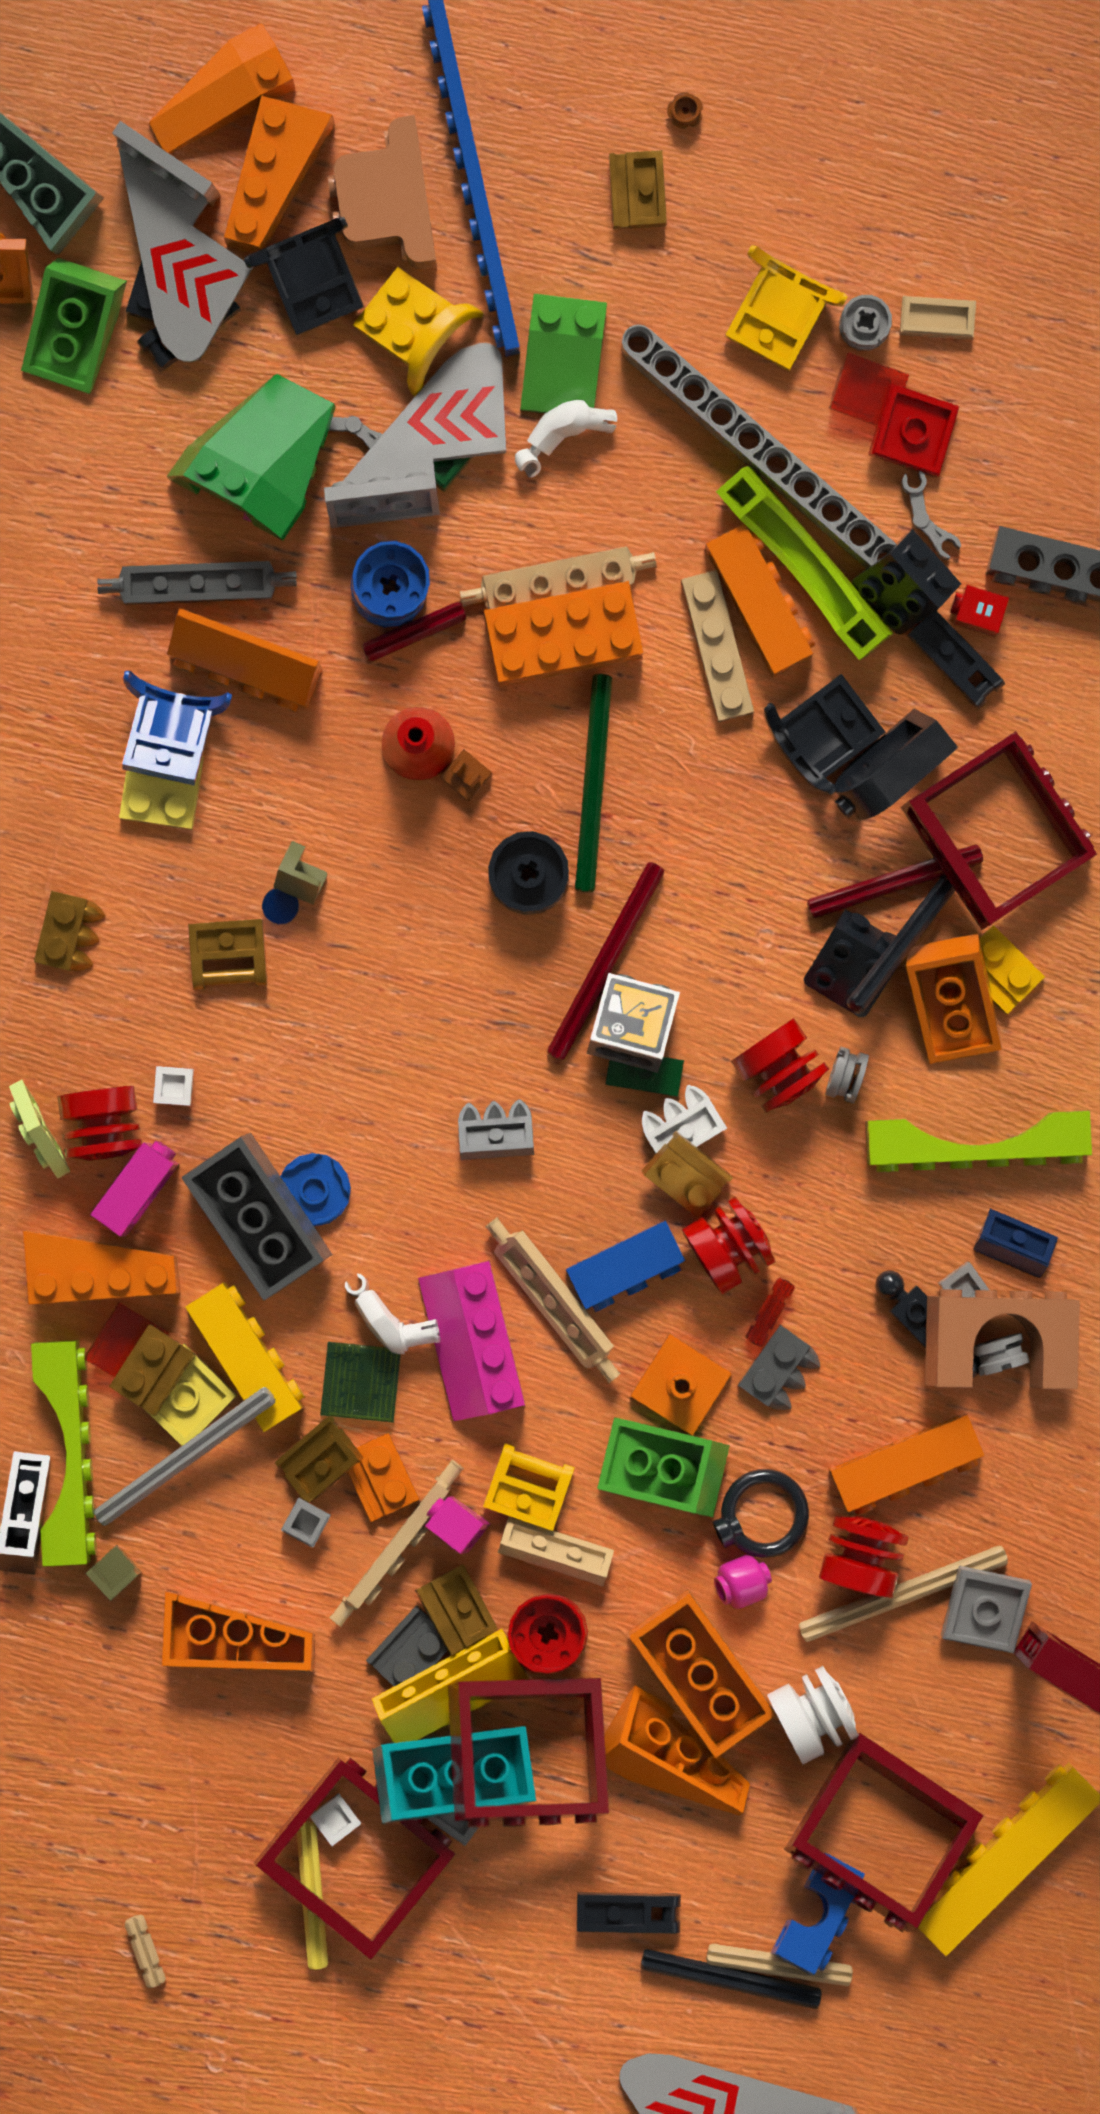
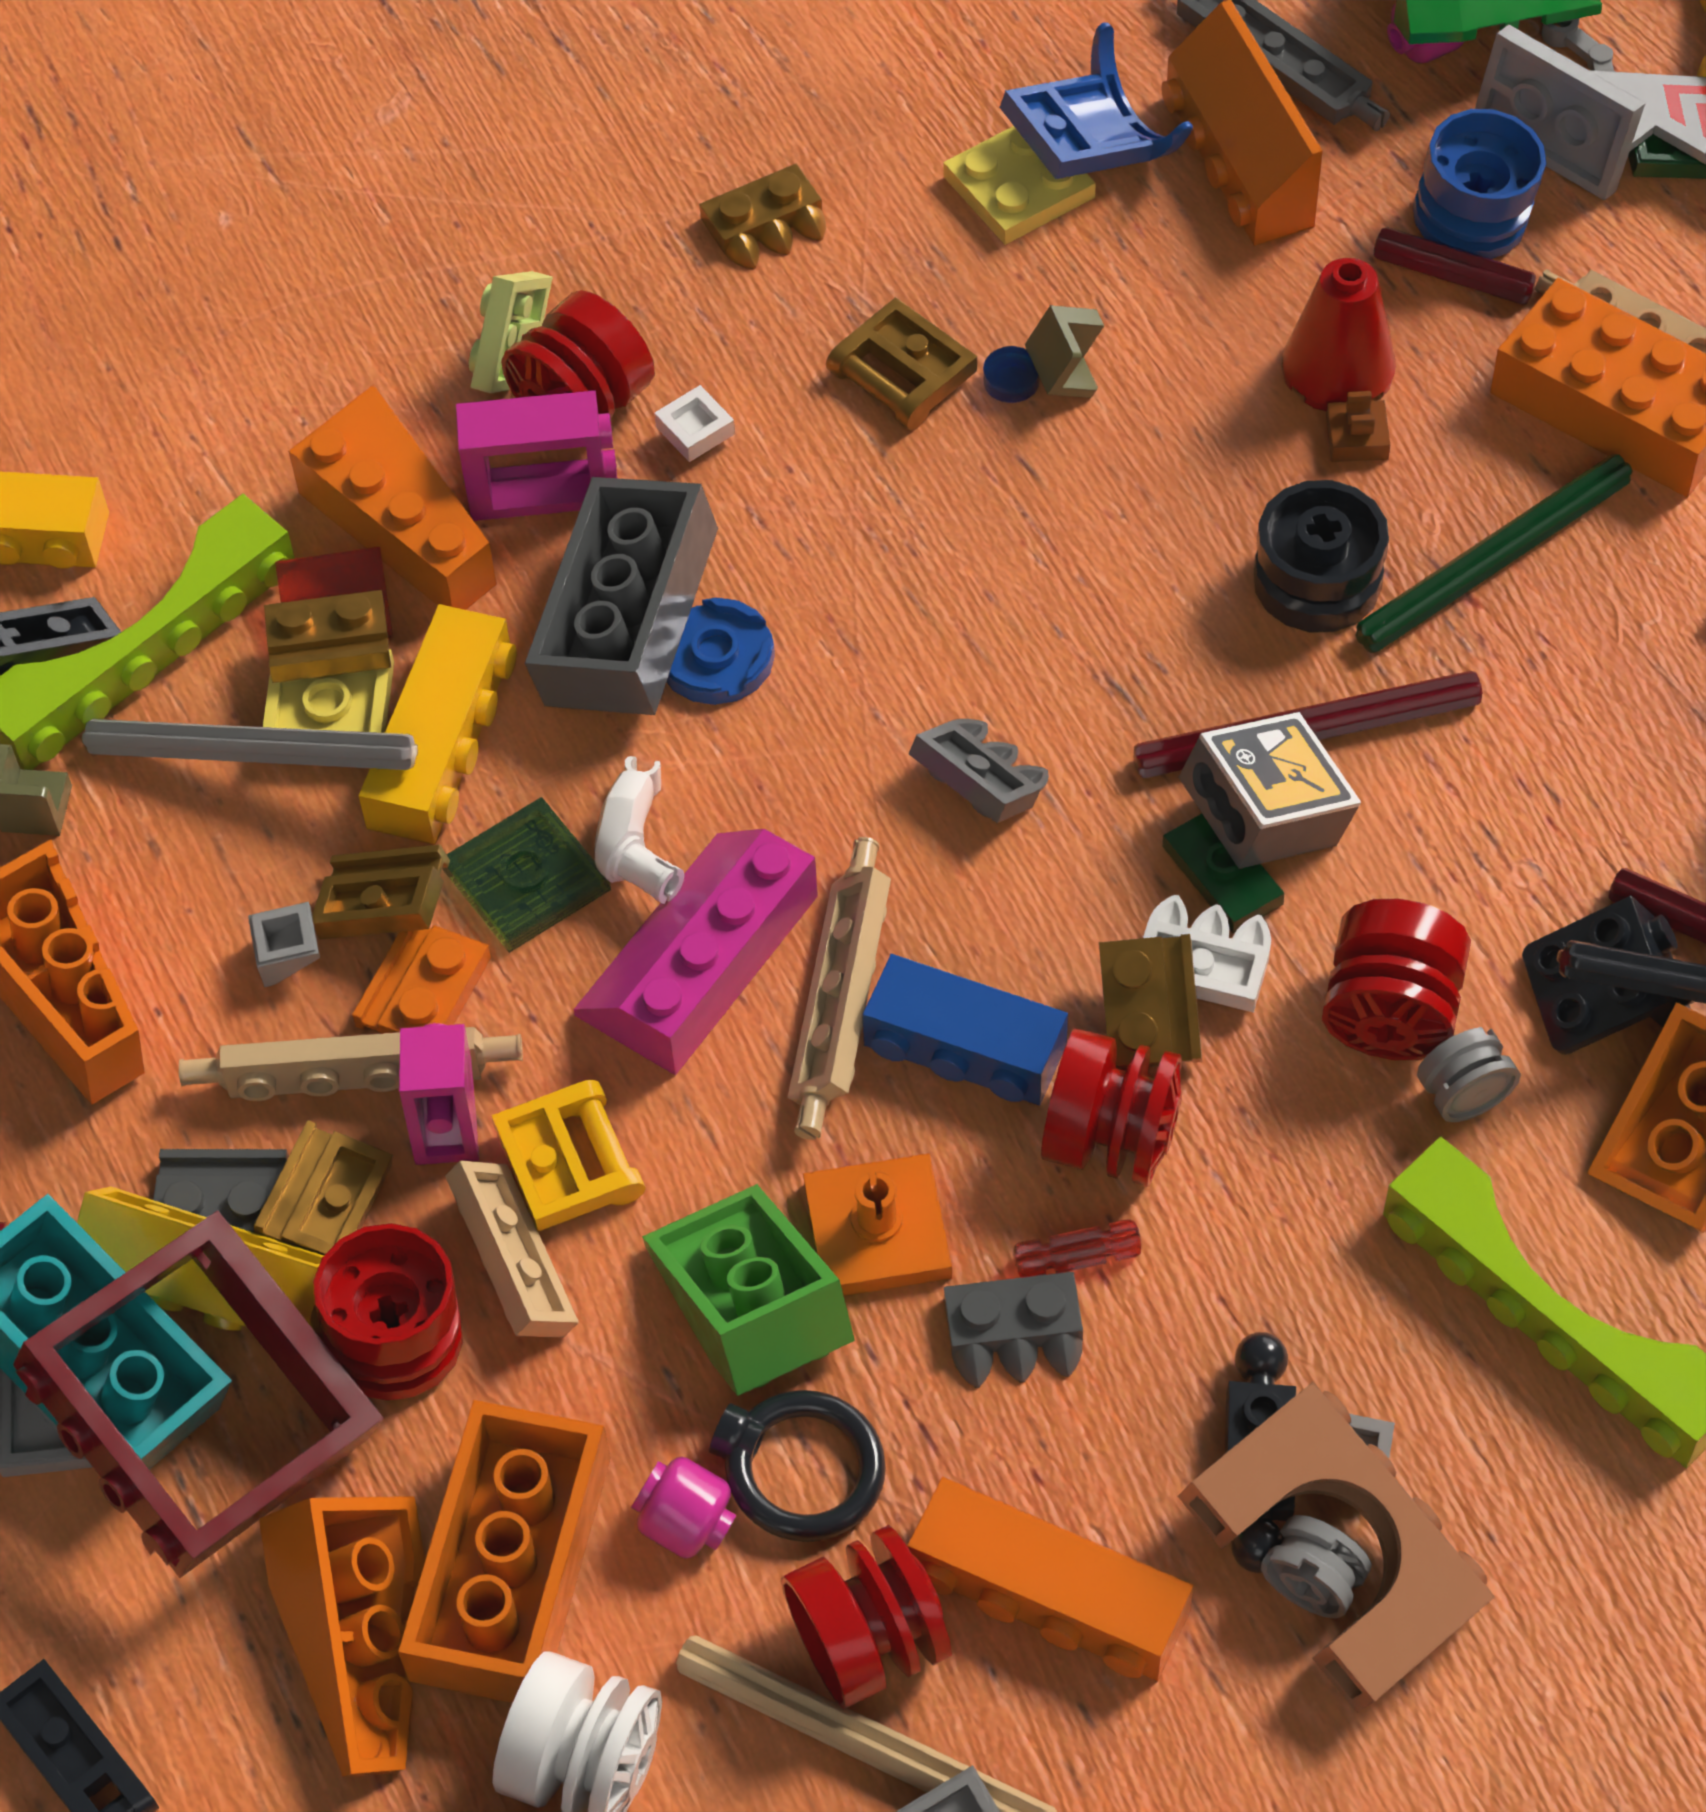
camera: 50 degrees right, 30 degrees down
dark blue slope [973,1208,1058,1278] -> none

